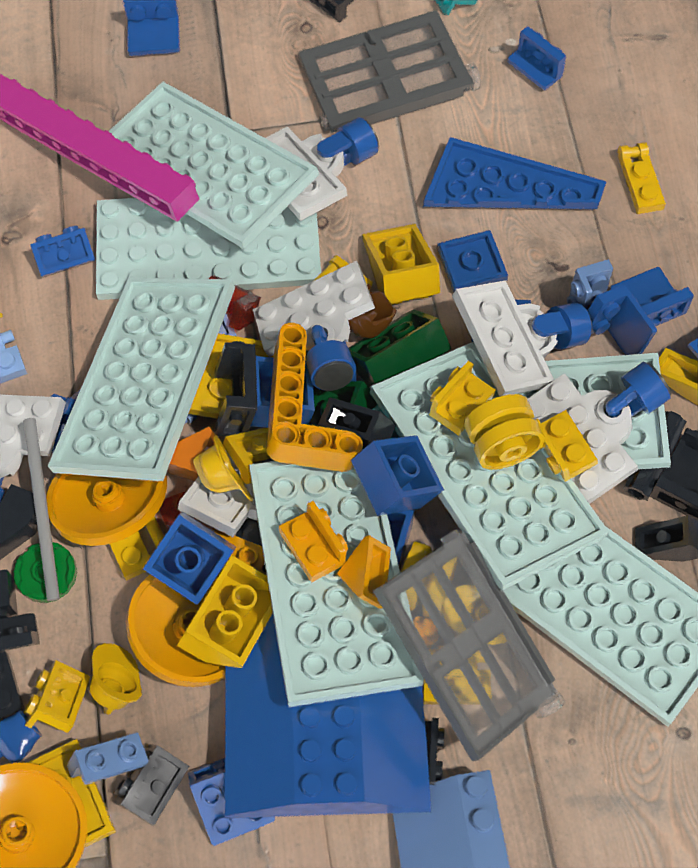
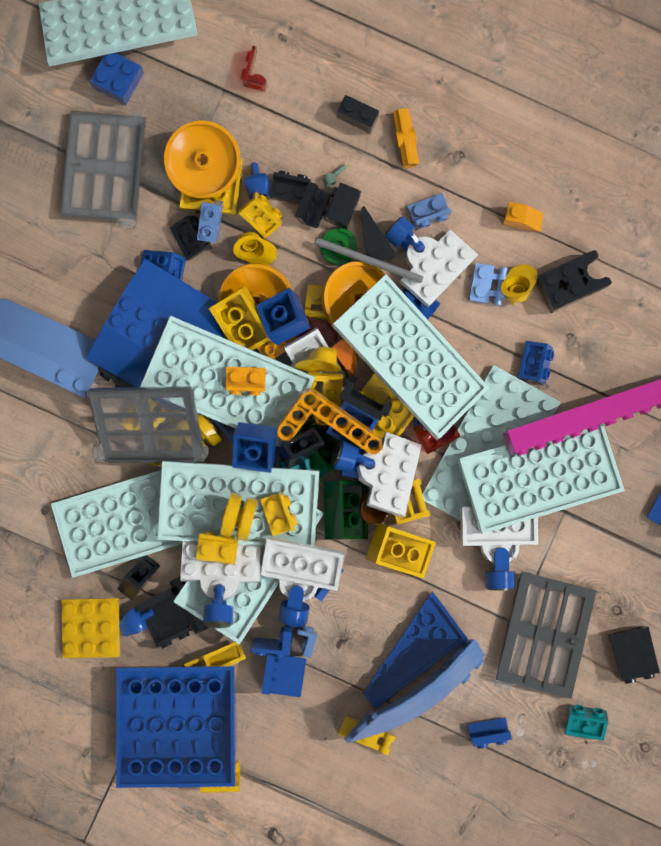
camera: 120 degrees right, 20 degrees up
light orange slope [337,535,391,609] -> none
blue tile [437,230,508,293] -> none
none -> medium blue slope [344,639,485,743]

